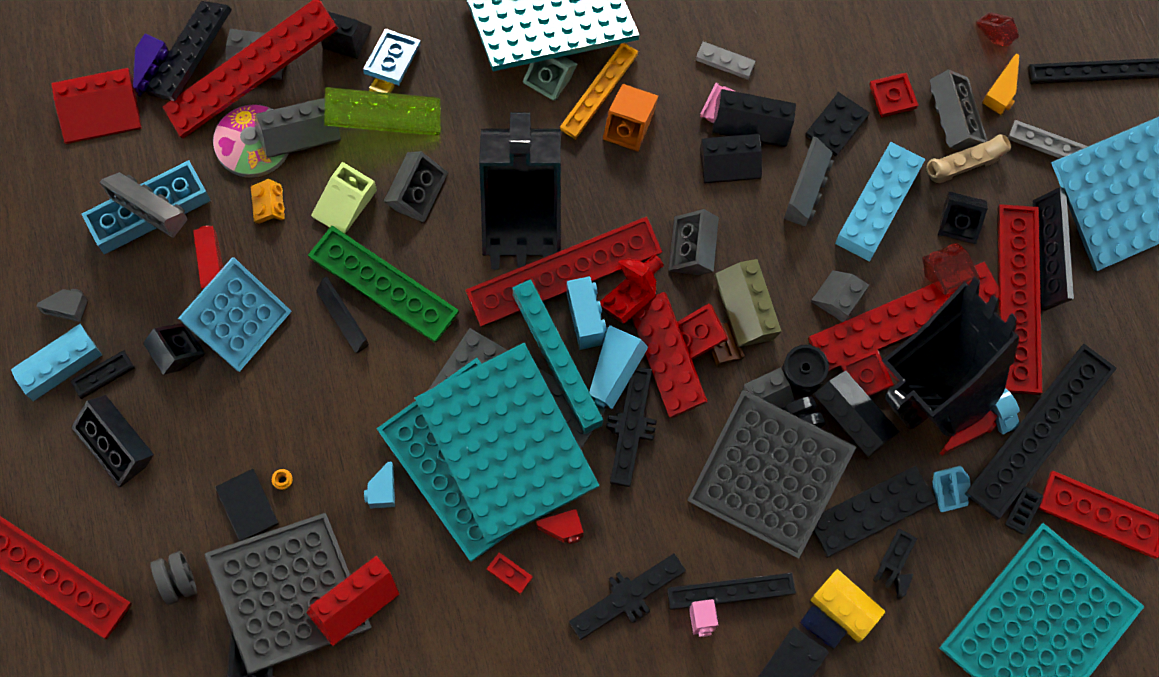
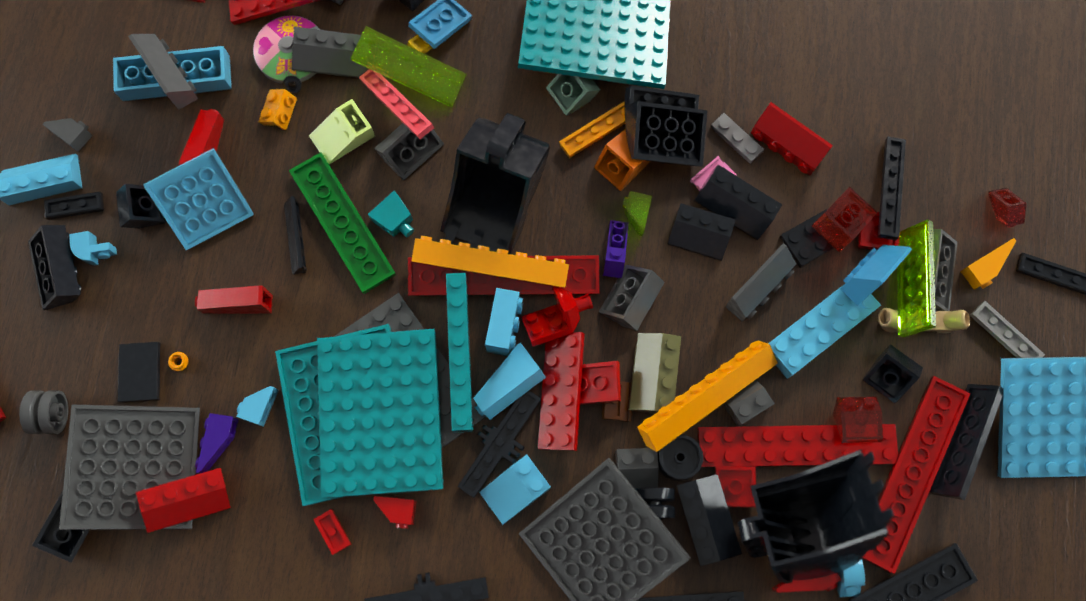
camera: 25 degrees right, 5 degrees up
none -> medium azure brick [69,231,117,265]
none -> red slope [195,286,273,314]
none -> dark purple slope [195,413,239,474]
none -> black plate [283,75,301,94]
none -> coral plate [359,67,434,140]
none -> teal torso [368,191,414,238]
none -> light orange brick [411,236,569,288]
none -> medium azure slope [479,455,551,525]
none -> dark purple slope [603,220,629,278]
none -> clear neon green slope [623,191,652,236]
none -> black slope [625,86,708,167]
none -> light orange brick [637,340,778,452]
none -> red slope [751,102,833,176]
none -> clear red slope [812,187,878,252]
none -> dark azure slope [840,245,912,306]
none -> black plate [877,136,906,241]
none -> clear neon green plate [897,219,936,338]

